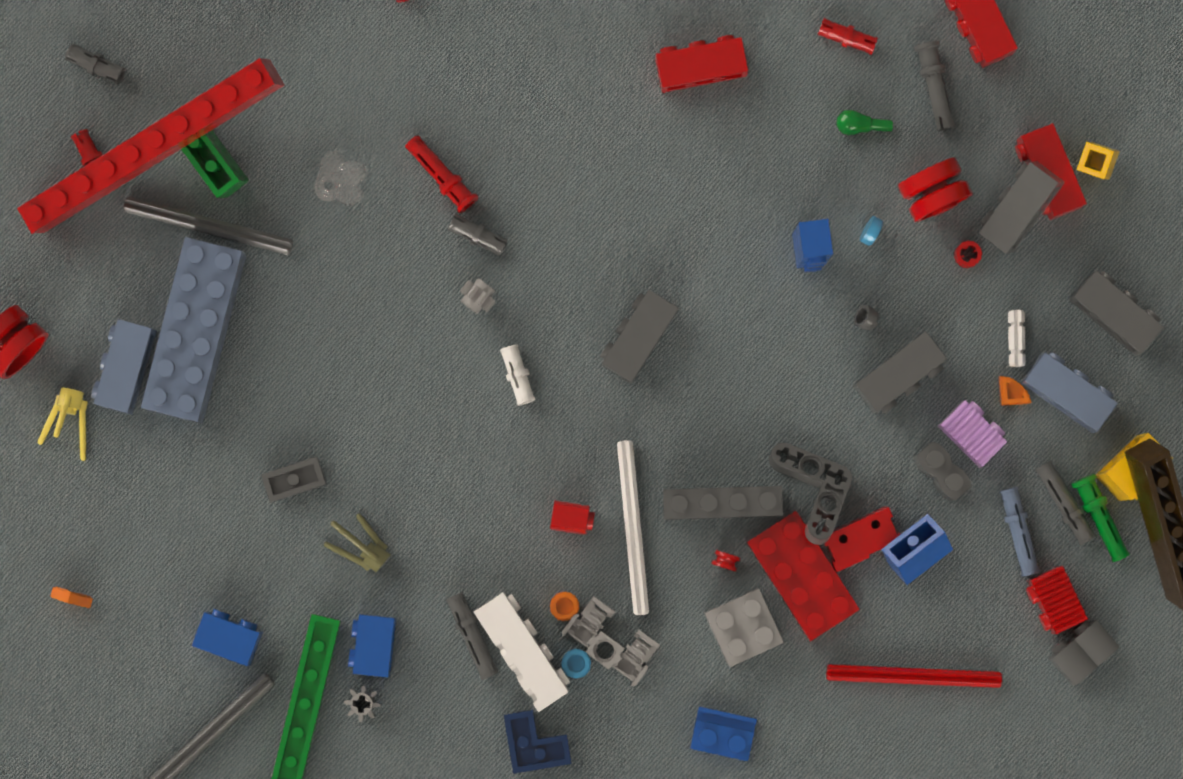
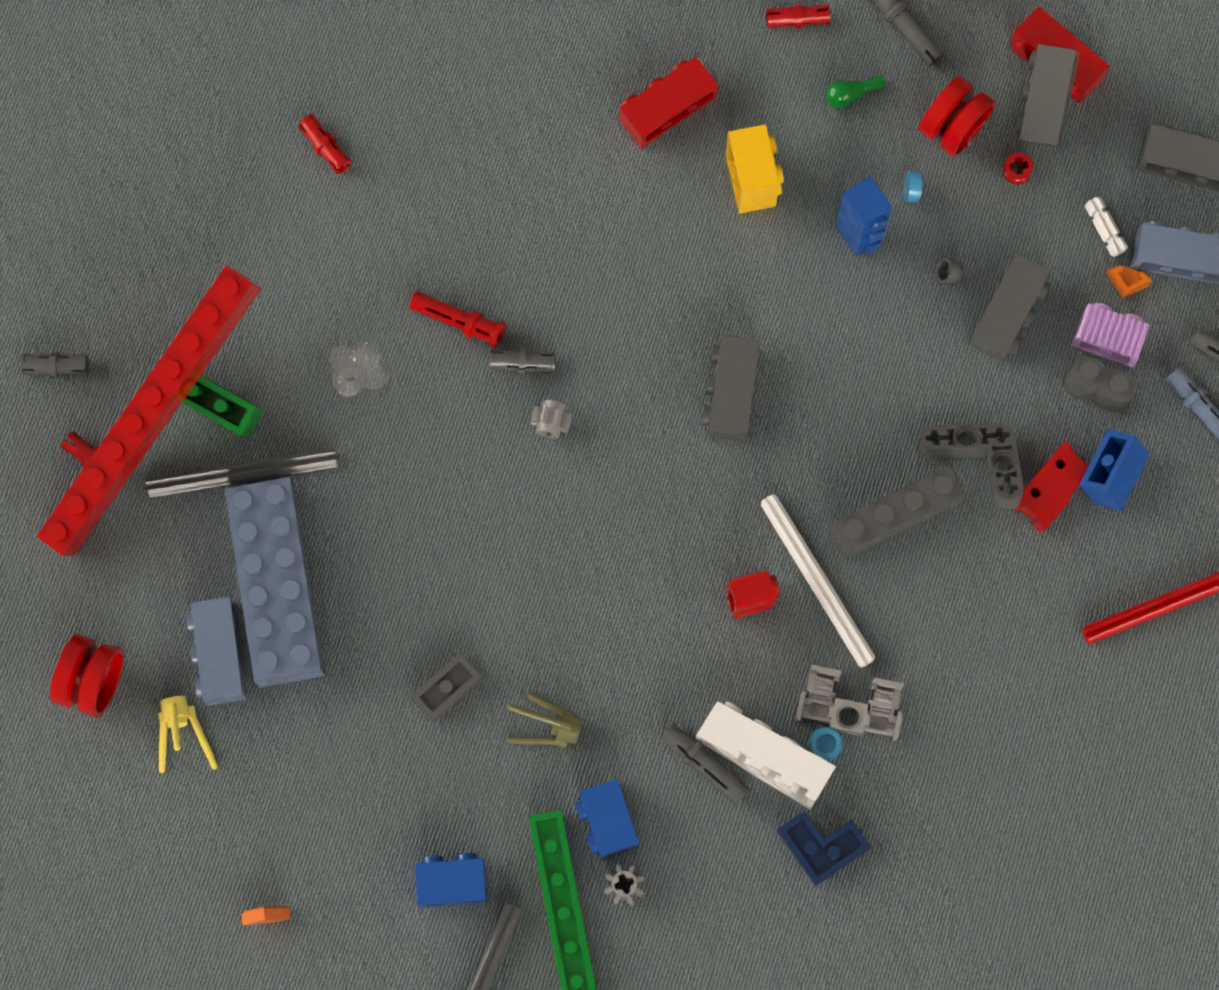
camera: 25 degrees left, 10 degrees down
white pin [500,344,535,406] -> none
orange tile [550,592,579,621] -> none
blue plate [690,706,757,761] -> none
light grey brick [704,589,784,667] -> none
red bush [711,550,741,572] -> none
red plate [746,511,860,642] -> none
yellow brick [1077,142,1120,179] -> none
none -> yellow brick [726,124,784,214]

